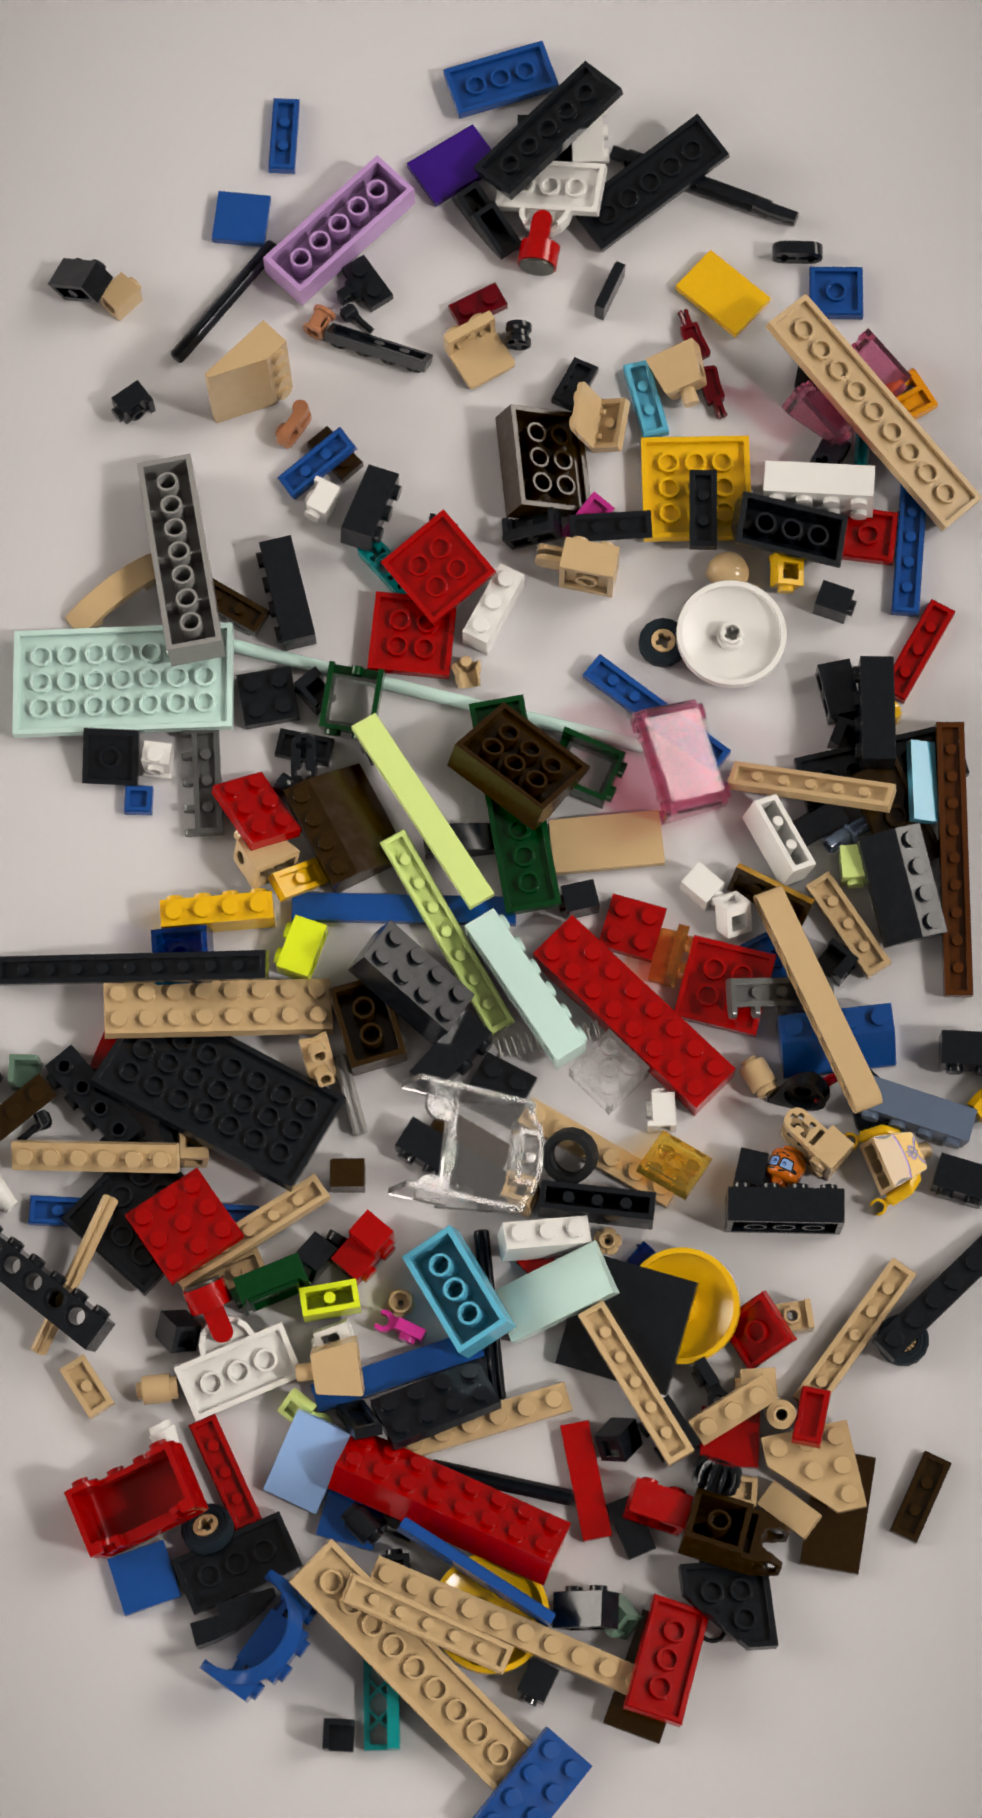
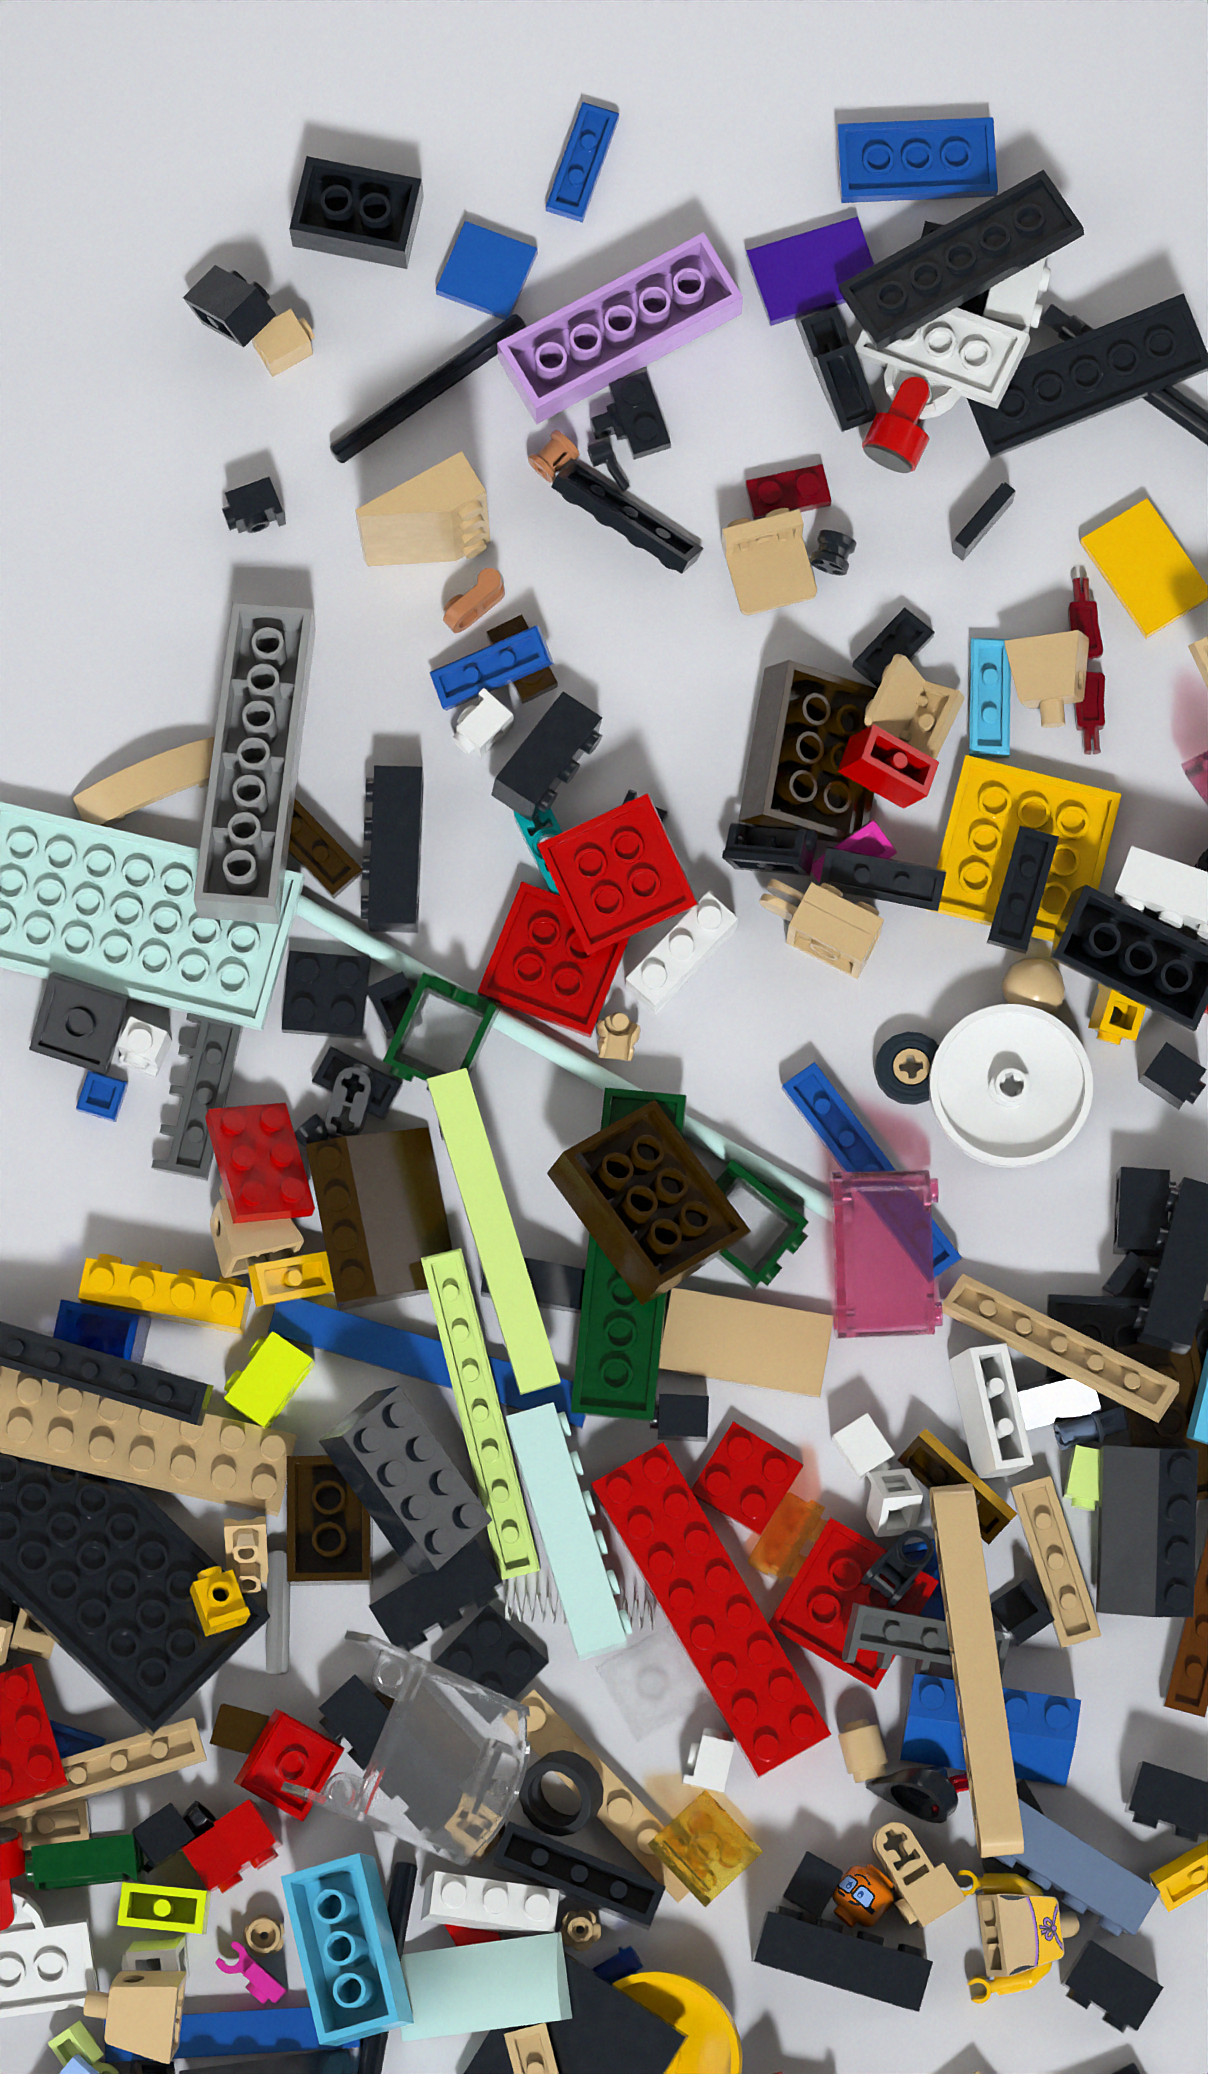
camera: 15 degrees right, 5 degrees up
none -> yellow brick [190,1566,250,1636]
none -> red tile [234,1708,345,1822]
none -> black brick [289,156,424,269]
none -> red brick [837,724,939,809]
none -> black piece [860,1530,934,1609]

